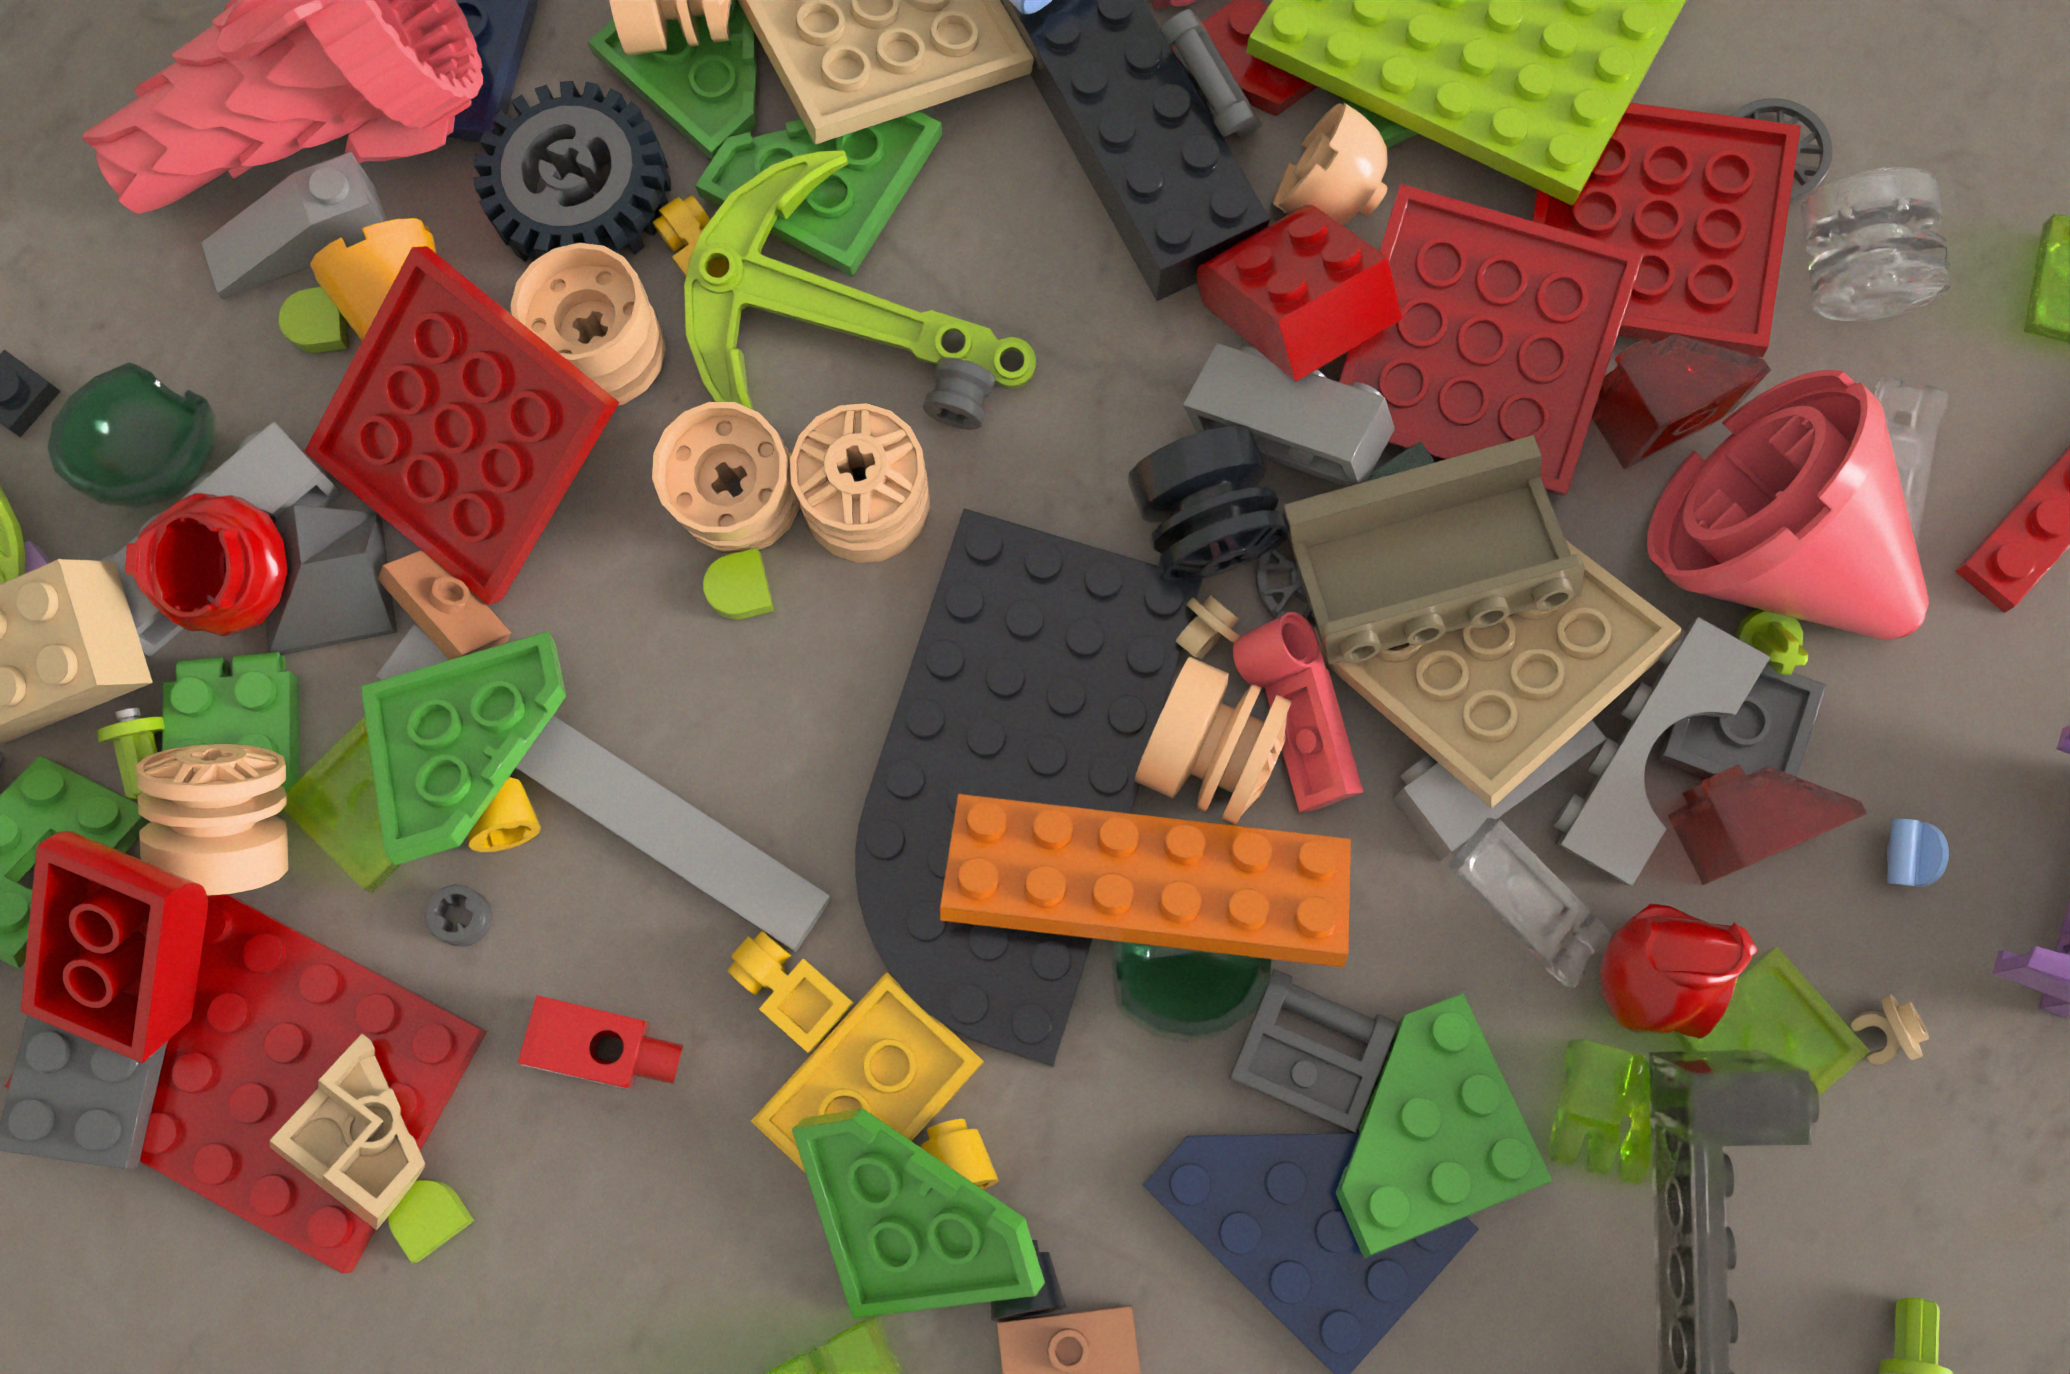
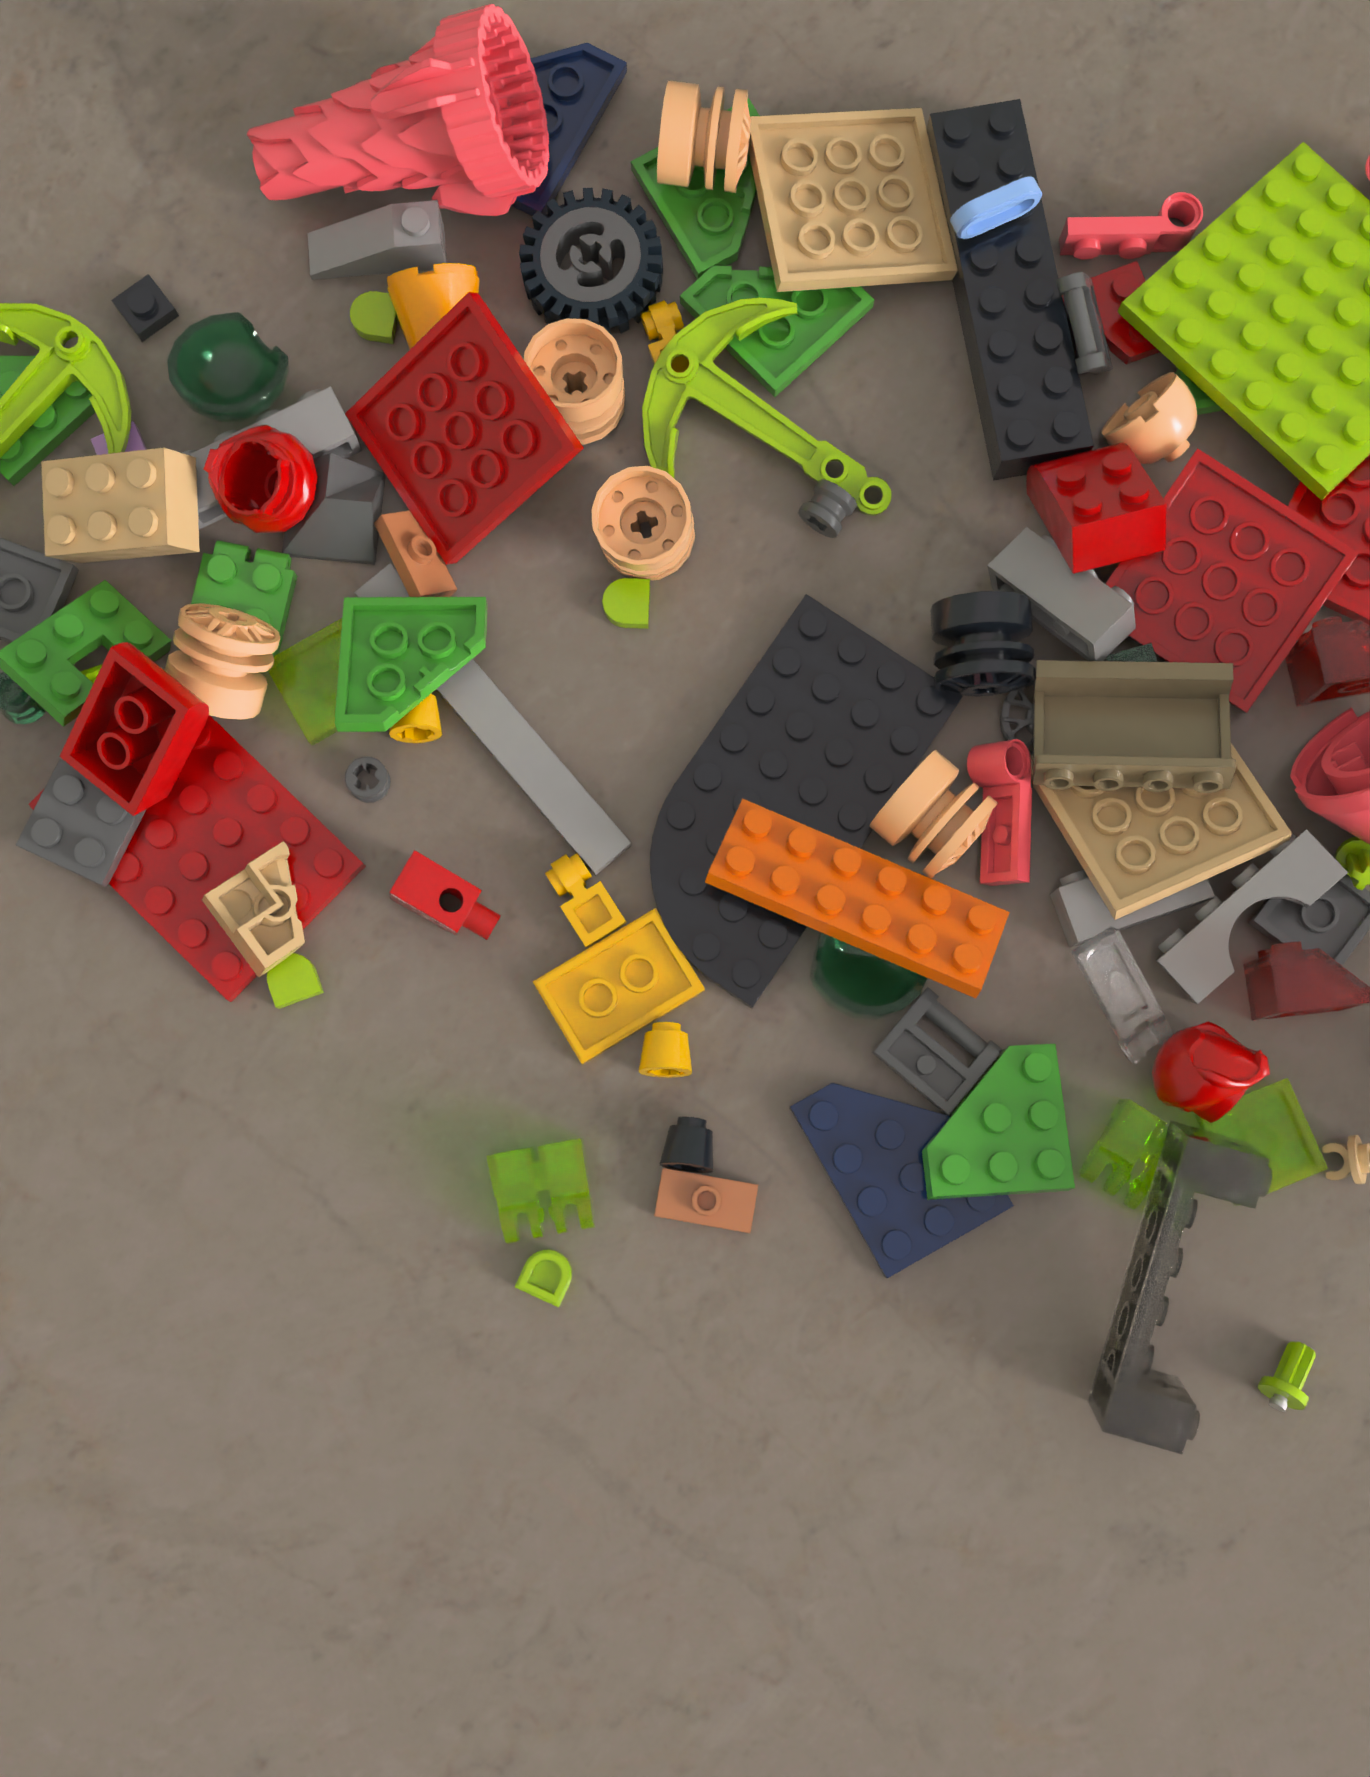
camera: 15 degrees right, 5 degrees up
lime piece [96,708,165,800] -> none
light nougat wheel [790,403,931,563] -> none
bright green plate [792,1108,1045,1319] -> none
tan plate [1176,595,1241,660] -> none

